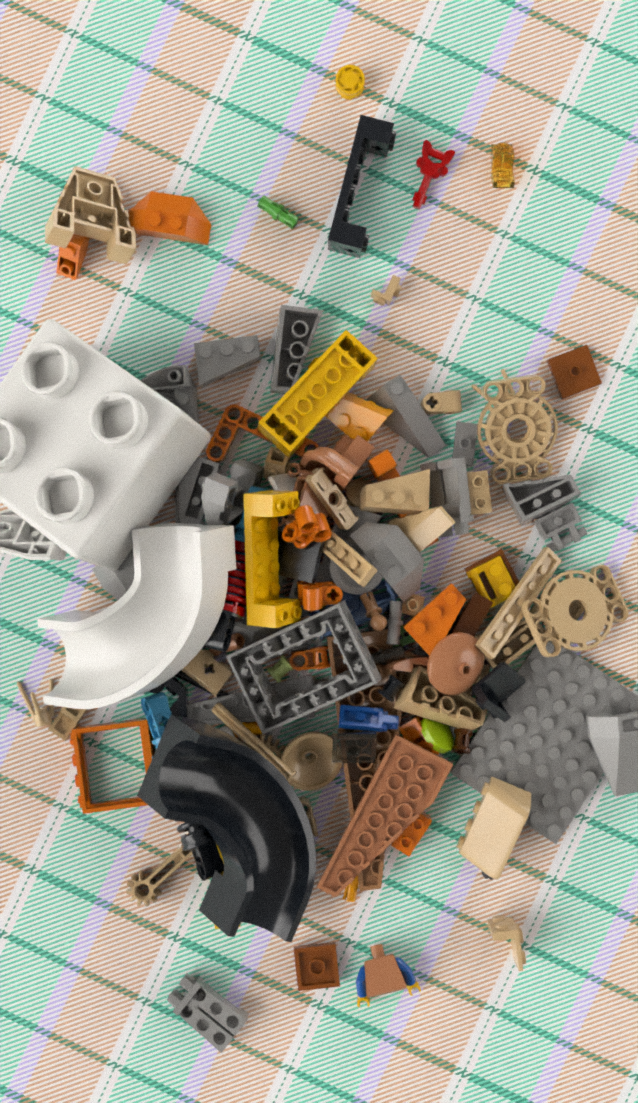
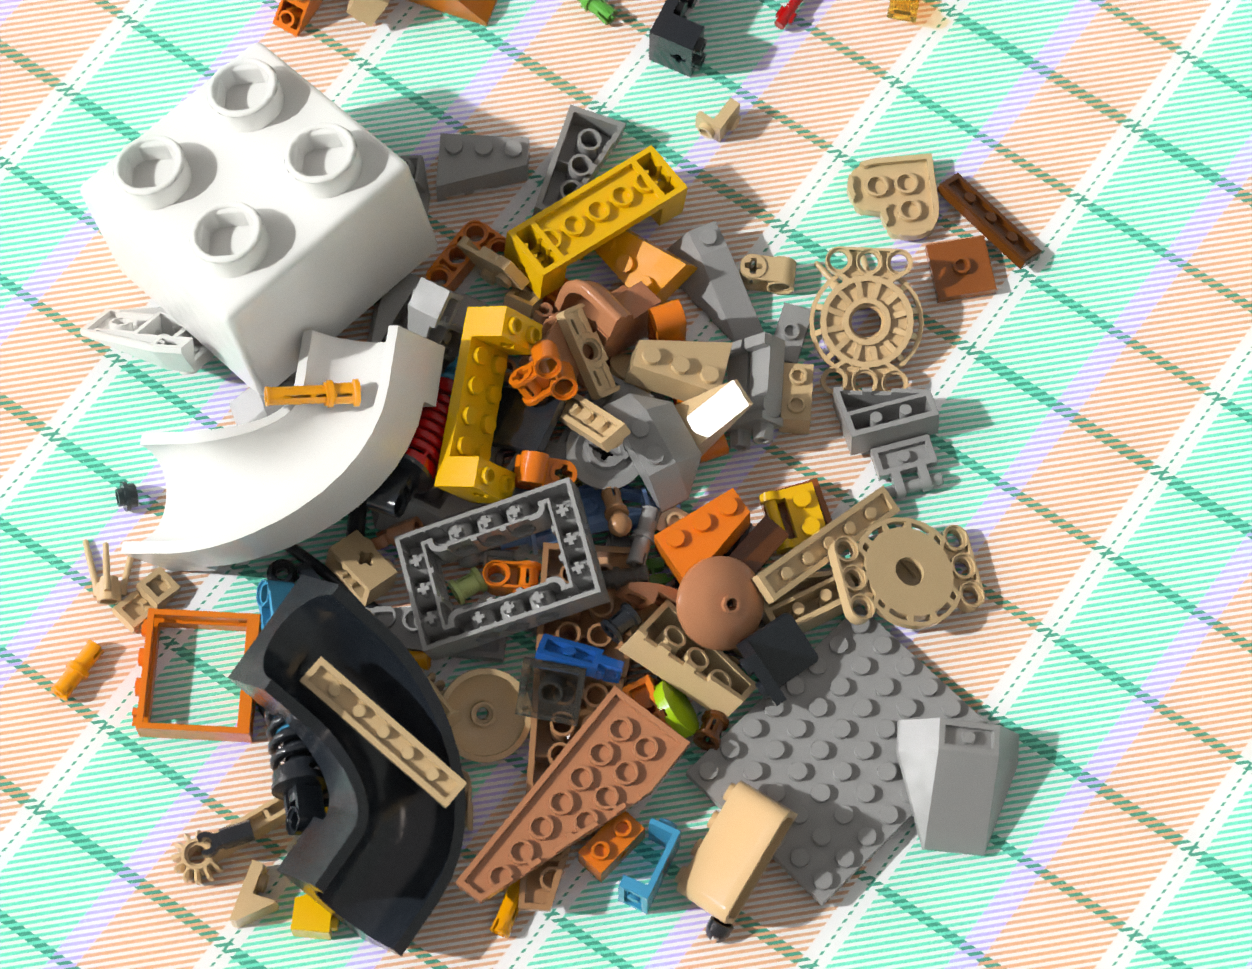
camera: 10 degrees right, 20 degrees down
none -> light orange pin [51,640,105,701]
none -> black plate [115,481,139,512]
none -> black bar [197,819,256,858]
none -> tan slope [229,860,279,928]
none -> light orange pin [264,379,361,408]
none -> tan plate [299,657,467,809]
none -> tan wing [457,236,530,290]
none -> dark azure panel [618,818,681,914]
none -> tan plate [847,153,939,241]
none -> reddish brown tile [937,173,1042,270]

